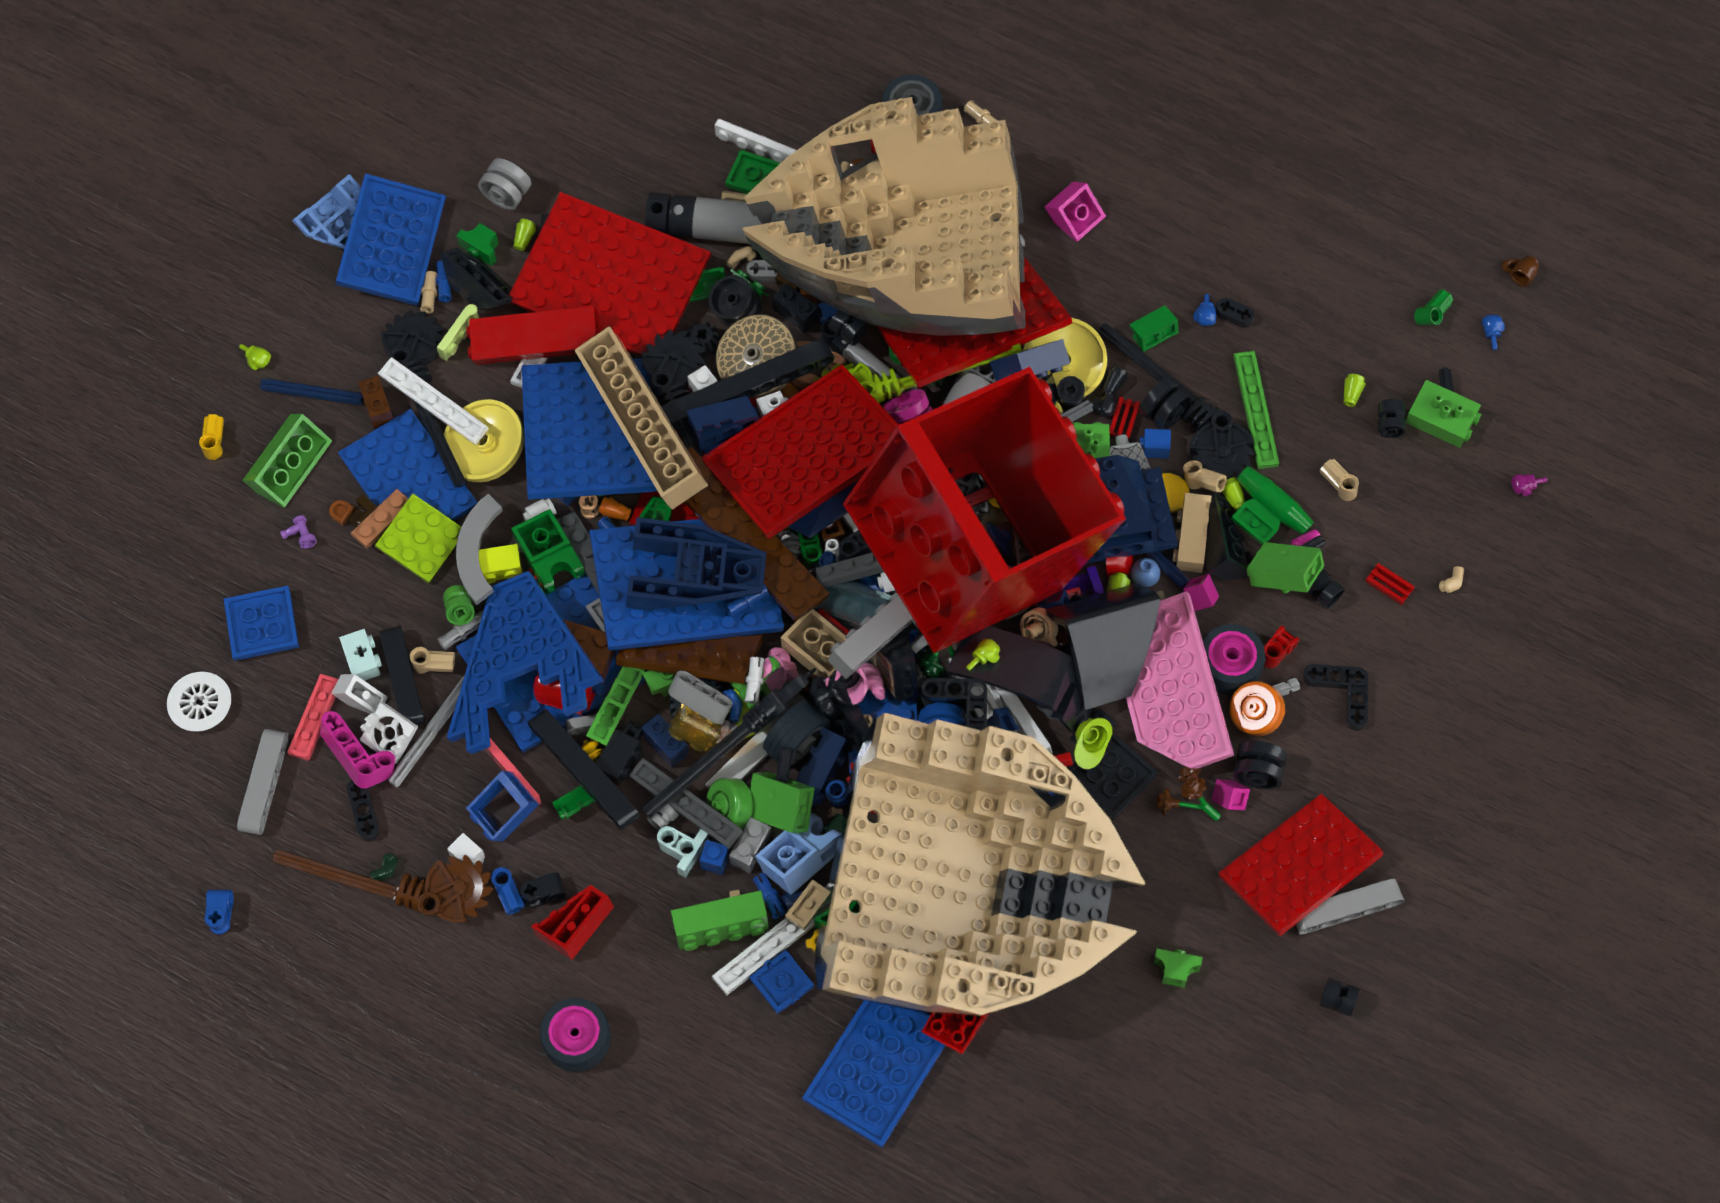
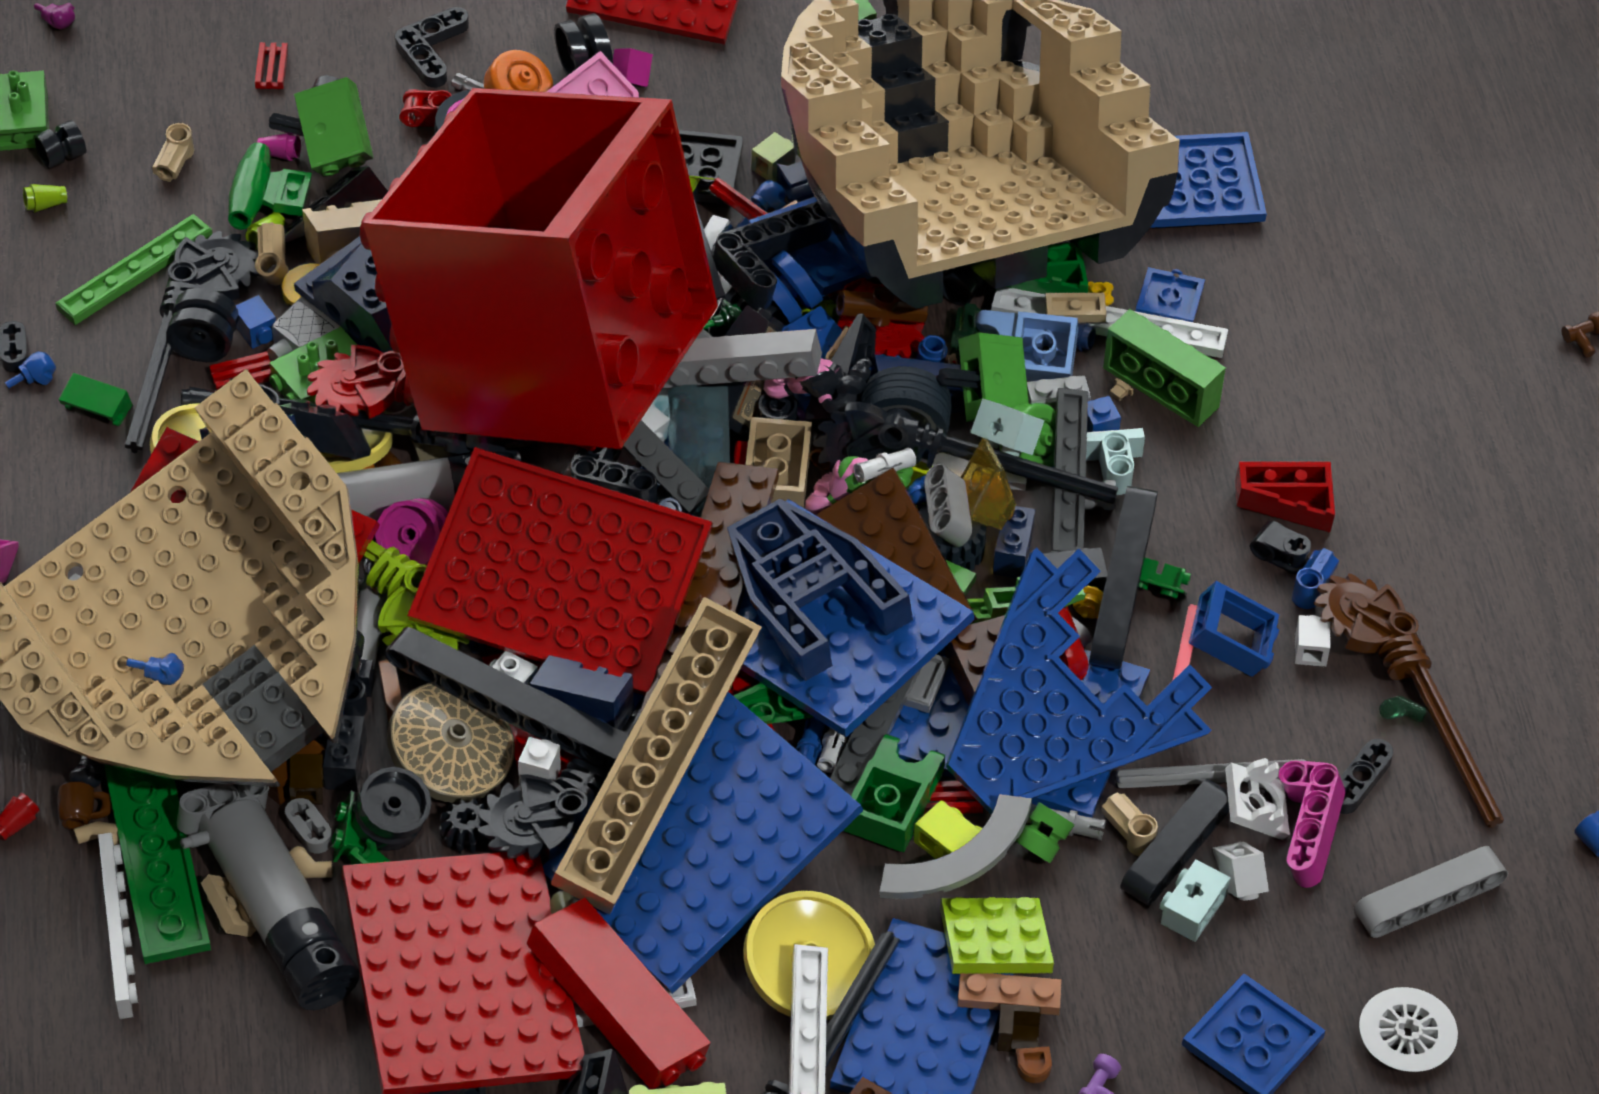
camera: 130 degrees left, 15 degrees down
coral tile [287,674,339,761] -> none
white brick [523,498,557,521] -> none
wheel [540,998,611,1072] -> none
blue pin [753,873,786,919] -> none
reddish brown plant [1156,766,1221,821] -> none
tan arm [1439,566,1464,593] -> none
none -> blue piece [126,653,184,685]
none -> light aqua brick [971,398,1045,457]

